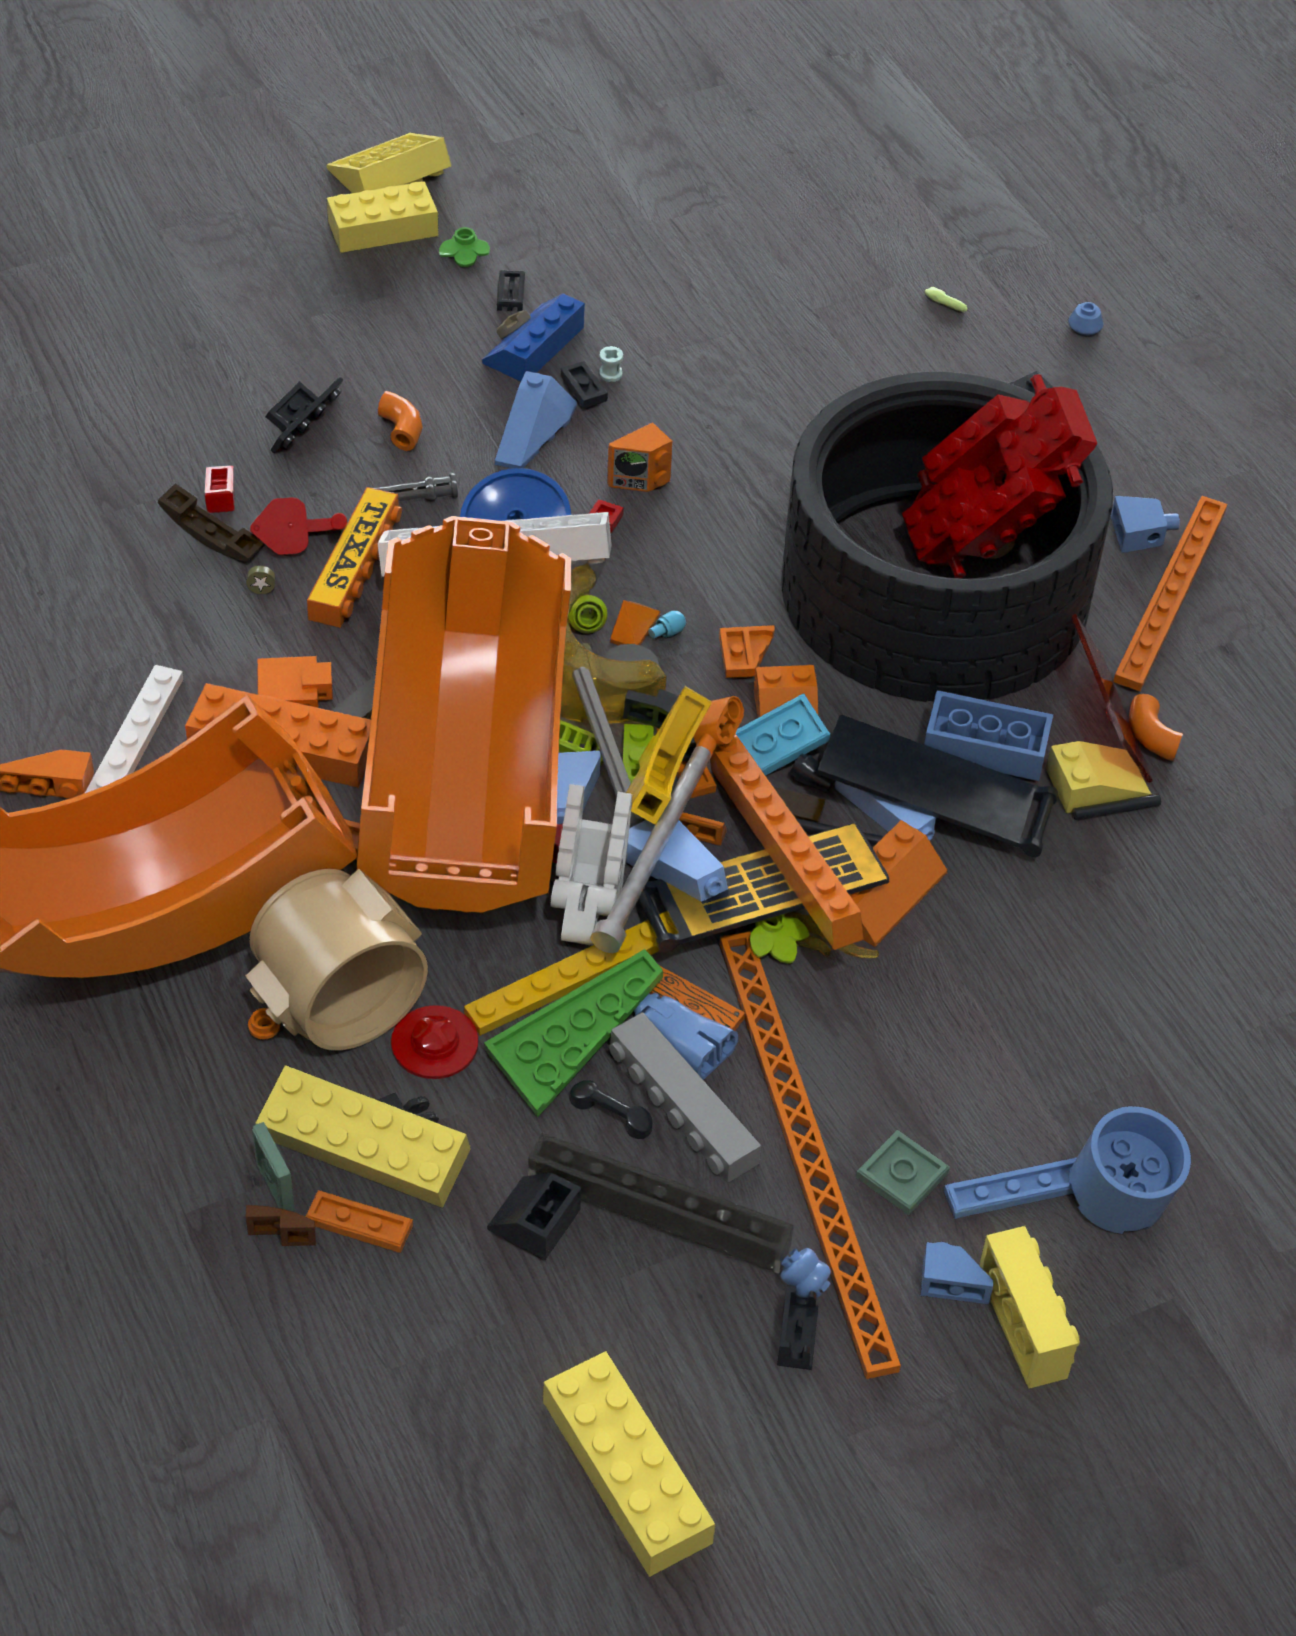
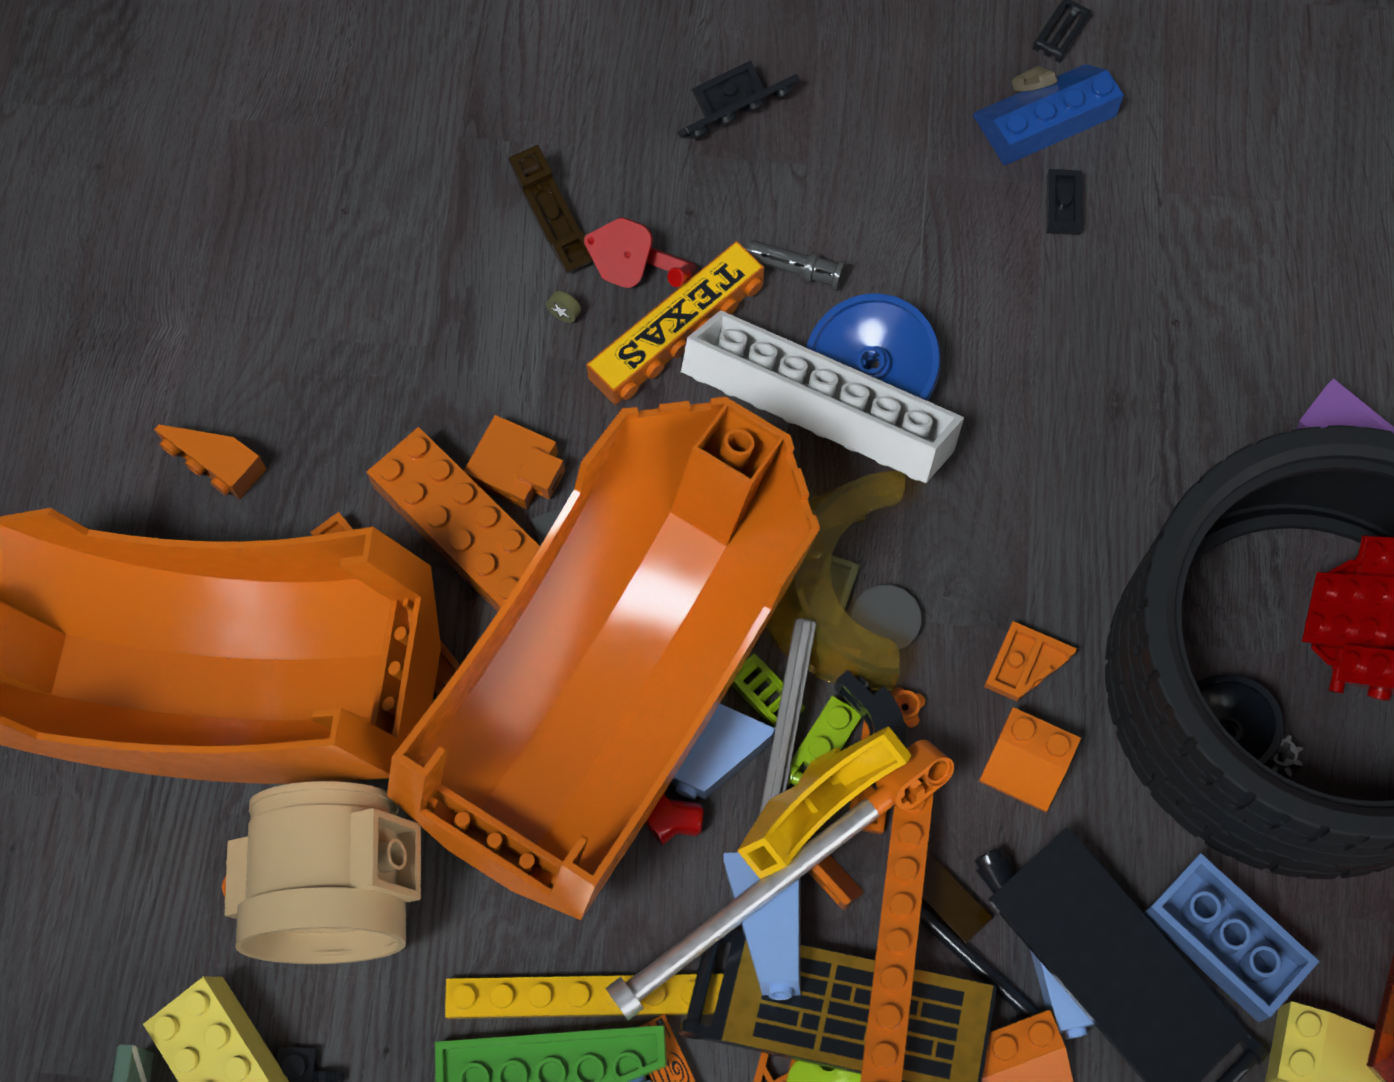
camera: 35 degrees right, 20 degrees up
white plate [85,665,183,793] -> none
red slope [205,466,235,513] -> none
orange cylinder [378,391,423,451] -> none
red hat [391,1005,479,1079] -> none
medium blue wedge [495,371,577,468] -> none
white piece [551,784,633,946] -> none
lime cone [568,595,607,634] -> none
red plate [589,499,624,533] -> none
light aqua bush [599,346,623,382] -> none
orange slope [607,422,673,492] -> none
orange slope [610,600,660,646] -> none
medium azure cylinder [648,611,686,639] -> none
medium azure tile [736,693,831,776] -> none

